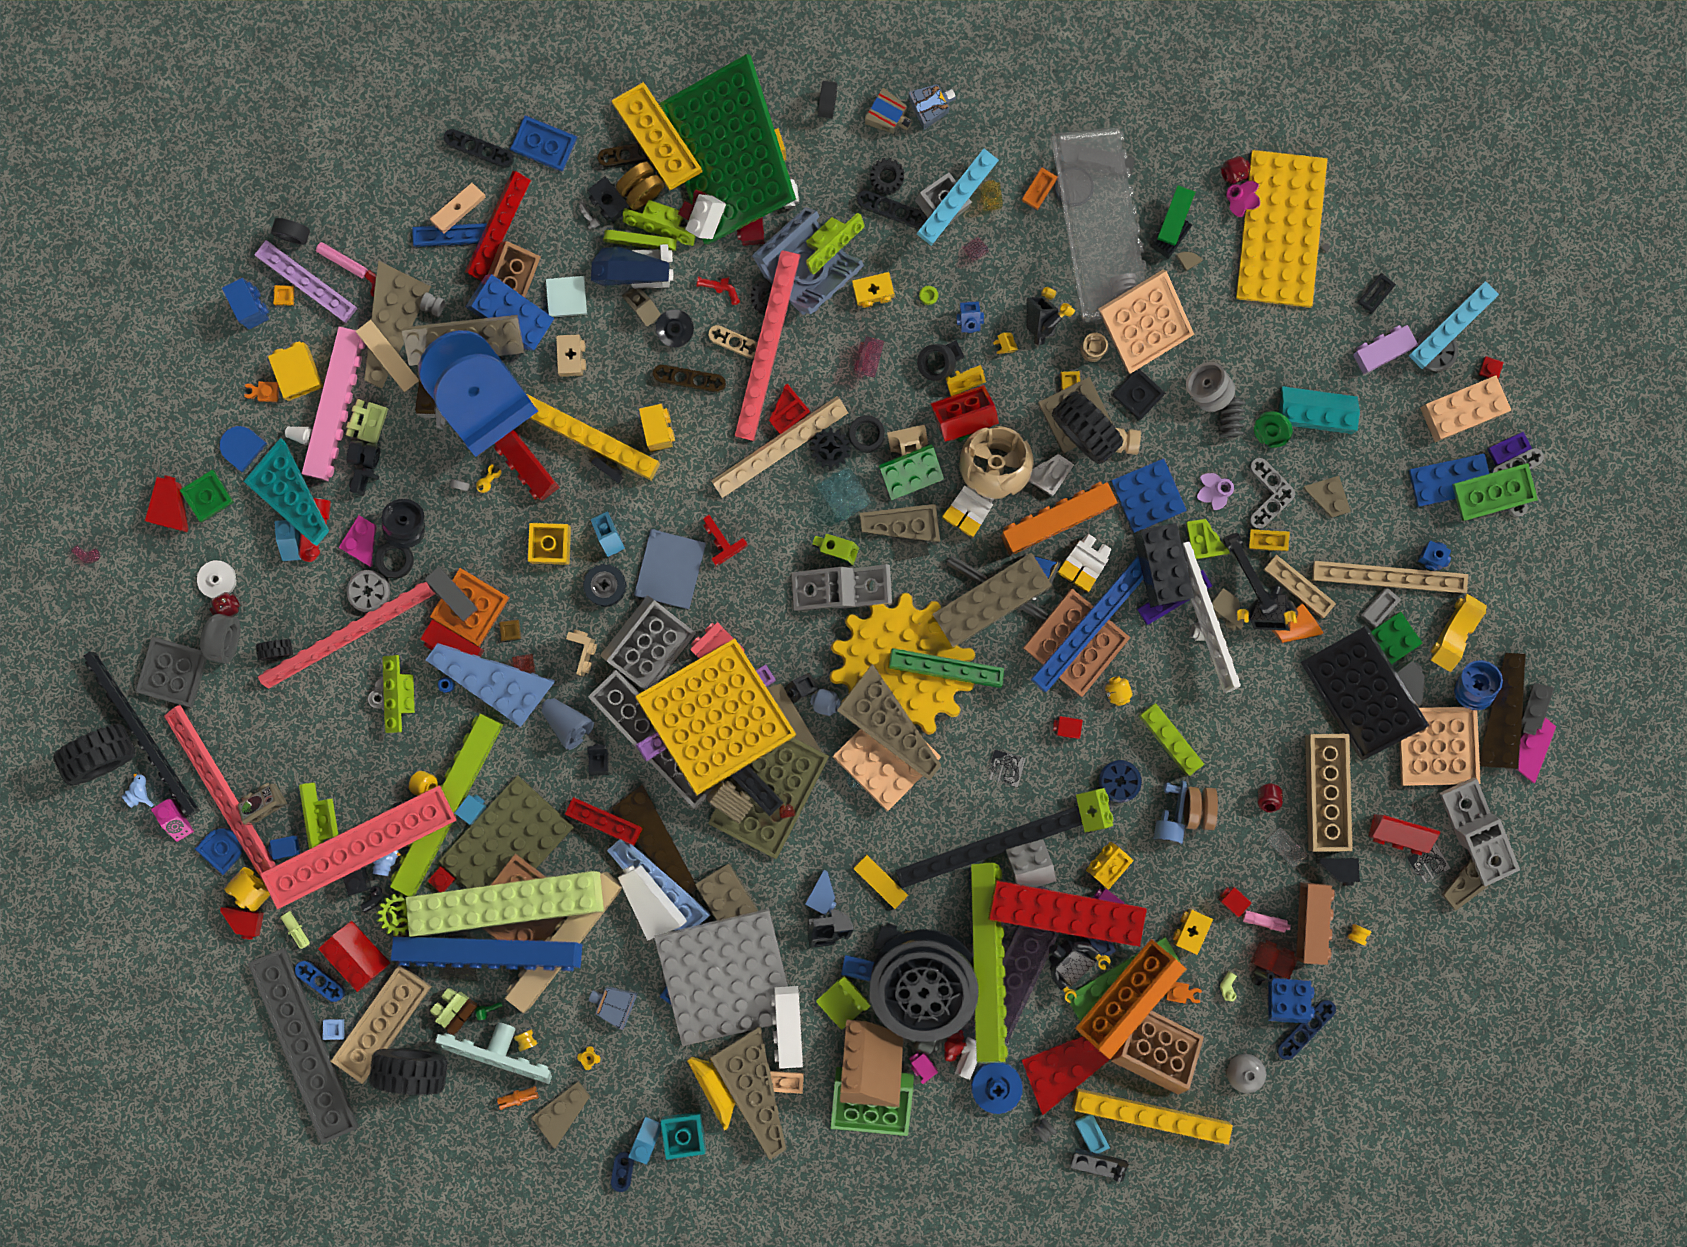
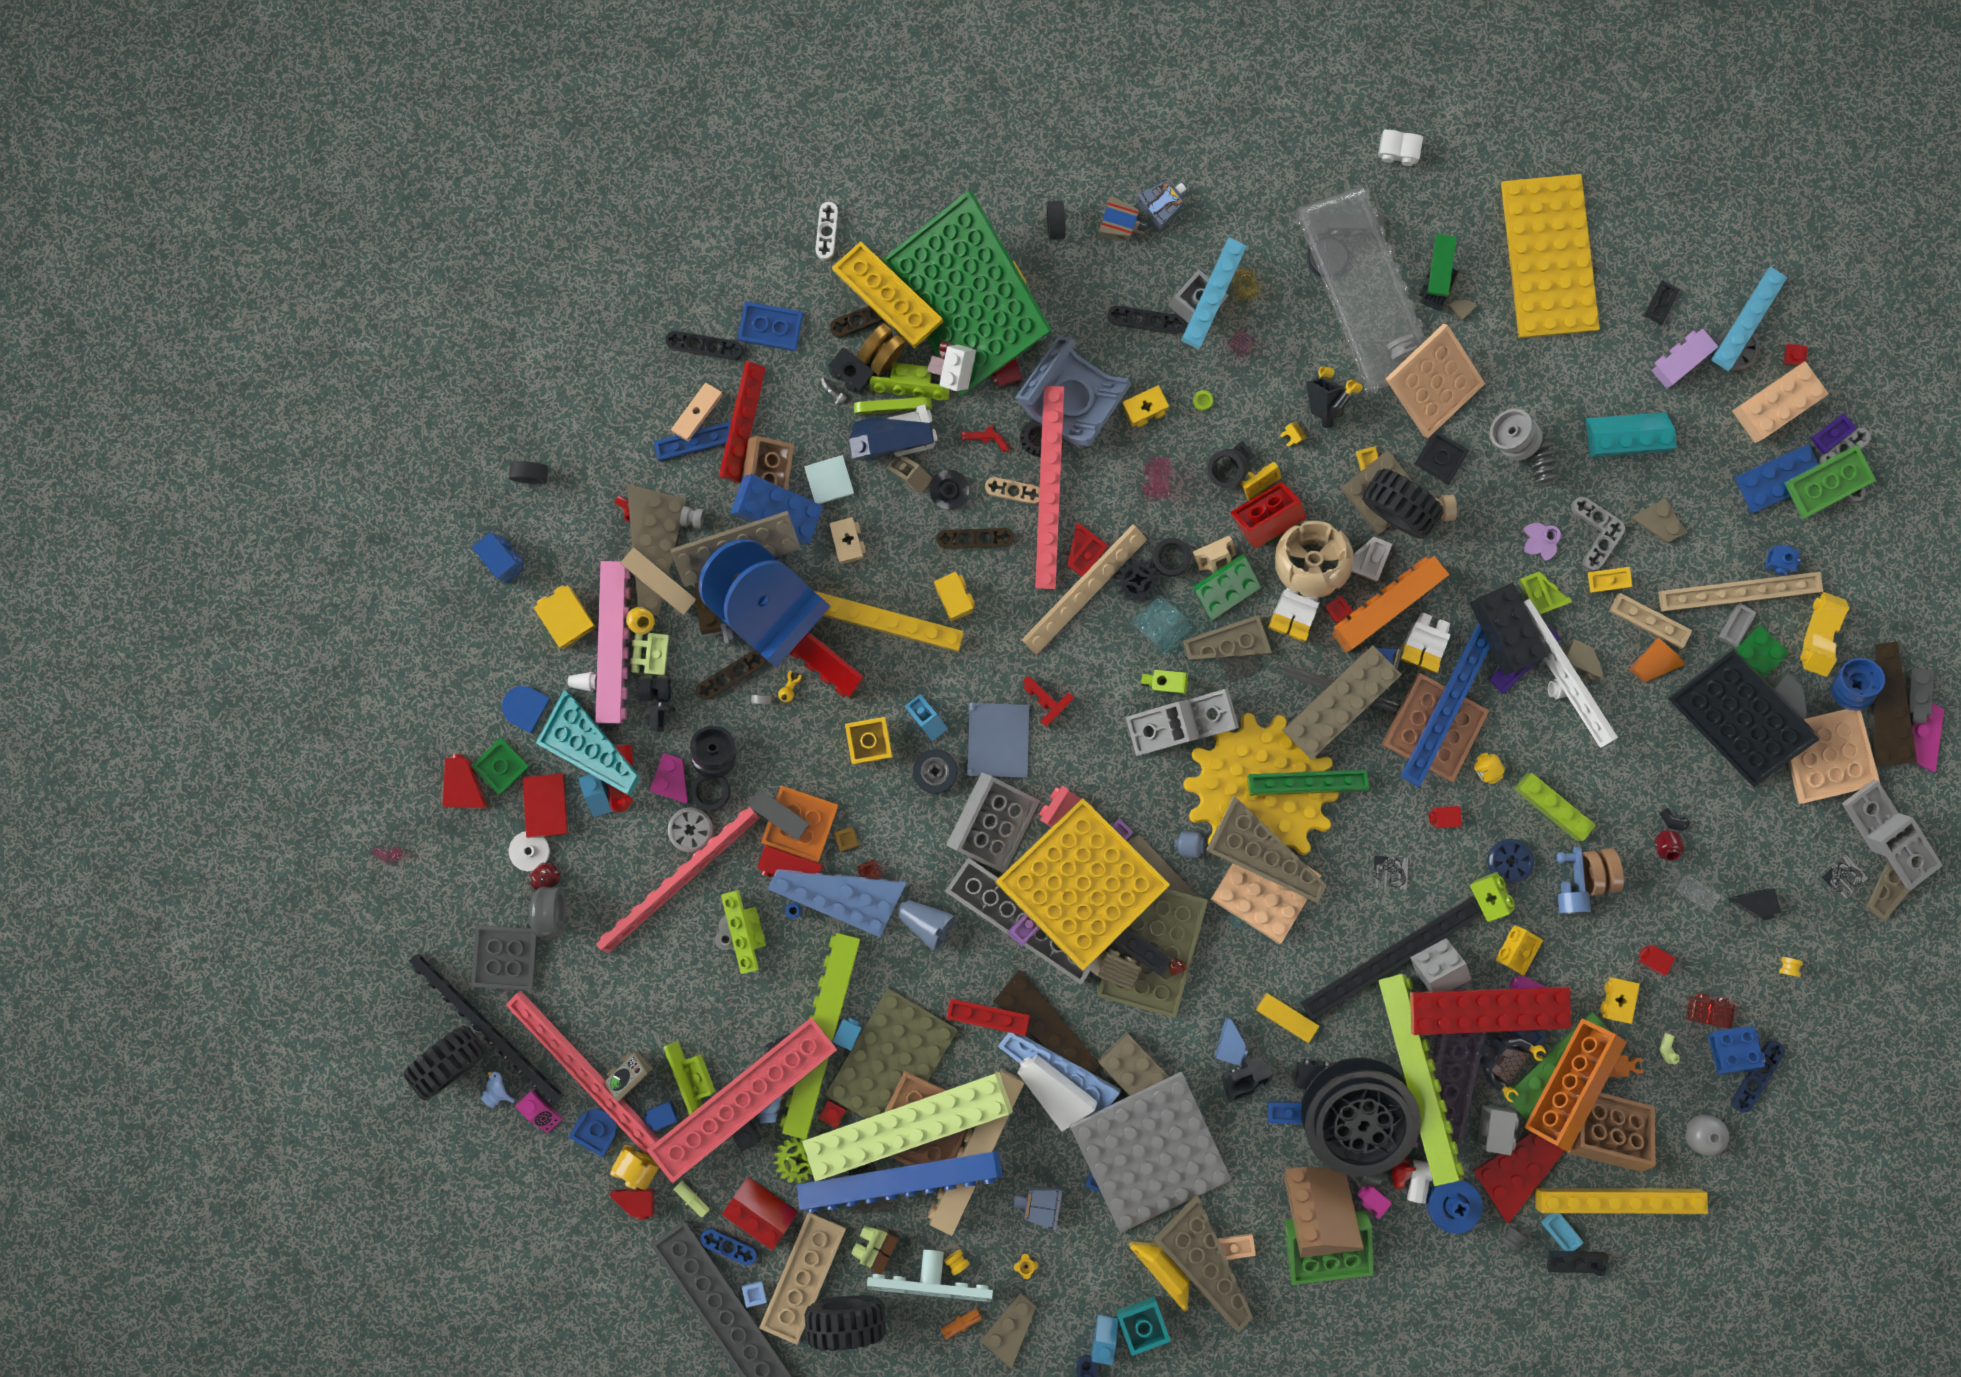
camera: 15 degrees left, 0 degrees up
orange plate [244,382,279,402] -> none
lavender plate [255,240,357,323] -> none
black tyre [256,639,293,661] -> none
light orange tile [273,285,295,306] -> none
bright pink axle [316,242,368,278] -> none
black arm [360,886,383,913] -> none
yellow head [409,771,438,796] -> none
green hand [476,1002,502,1020] -> none
tan bracket [566,629,597,676] -> none
black bracket [587,744,609,776] -> none
black plate [589,454,623,484] -> none
white brick [771,986,803,1069] -> none
black bracket [784,673,819,704] -> none
lime bracket [806,213,865,275] -> none
lime bracket [816,975,870,1030] -> none
black tyre [870,158,904,195] -> none
blue brick [956,302,984,333] -> none
orange plate [1022,168,1058,210] -> none
tan wheel [1080,333,1108,362] -> none
blue plate [1111,459,1187,533] -> none
dark red head [1221,156,1251,184] -> none
black piece [1223,532,1278,616] -> none
dark pink plate [1226,181,1261,217] -> none
torso [1237,586,1298,631] -> none
bright pink piece [1243,910,1291,933] -> none
black arm [1251,968,1275,986] -> none
green tile [1254,411,1293,448] -> none
nougat brick [1296,882,1334,965] -> none
tan brick [1305,734,1352,851] -> none
red slope [1368,814,1440,856] -> none
none -> red tile [523,773,568,838]
none -> yellow head [626,607,655,634]
none -> dark brown beam [696,650,766,700]
none -> white beam [815,202,838,261]
none -> red plate [1324,595,1353,623]
none -> white brick [1378,130,1423,166]
none -> light grey brick [1477,1104,1519,1155]
none -> black arm [1659,808,1690,831]

